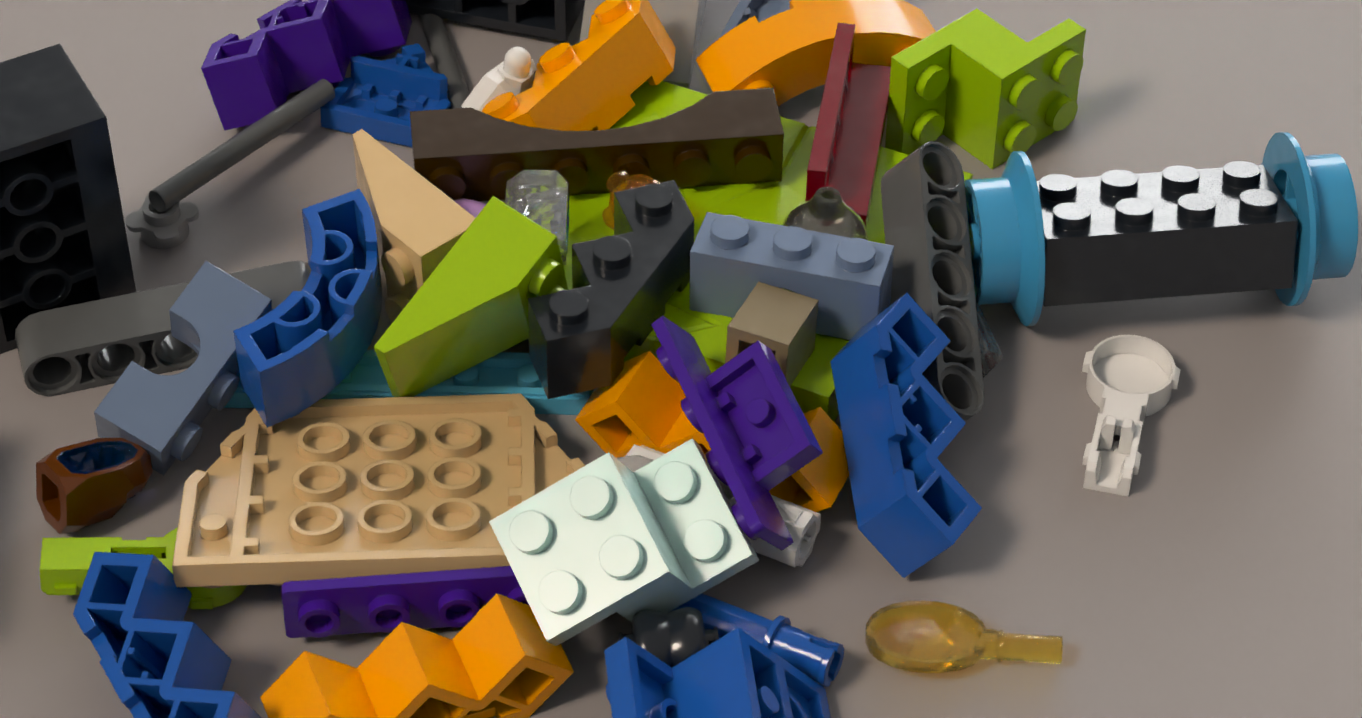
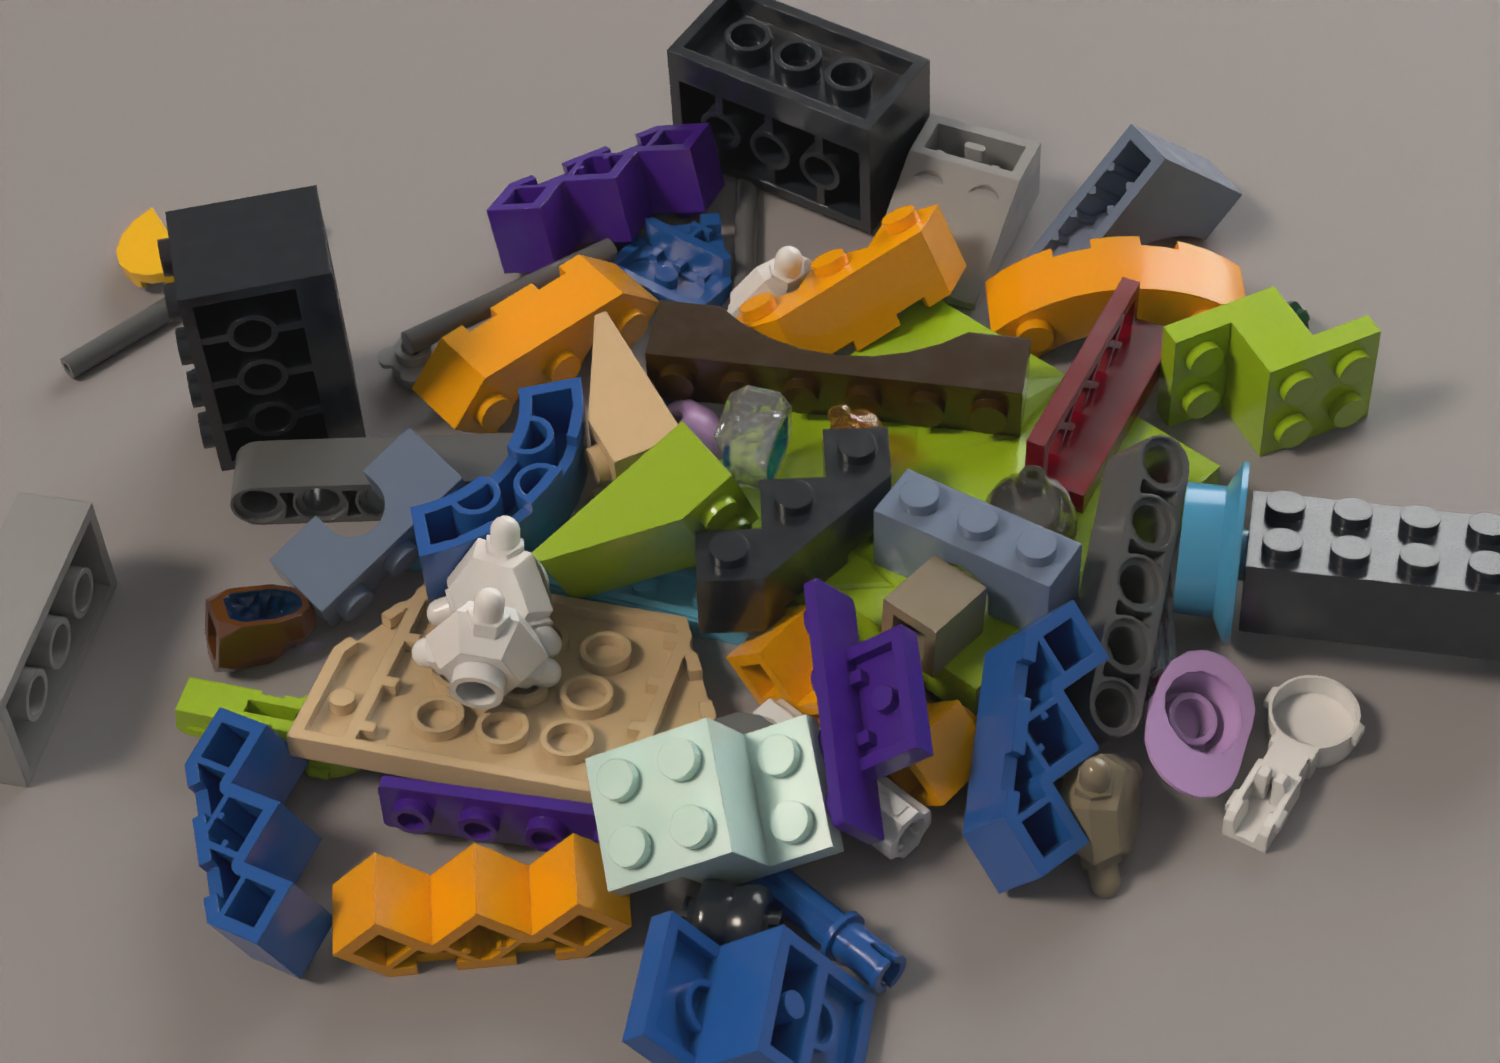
camera: 20 degrees right, 5 degrees up
clear yellow piece [865,600,1063,673] -> none
none -> light orange brick [411,254,659,434]
none -> white rock [412,587,562,709]
none -> white rock [427,515,562,658]
none -> dark tan rock [1053,753,1143,898]
none -> lavender piece [1144,650,1256,799]

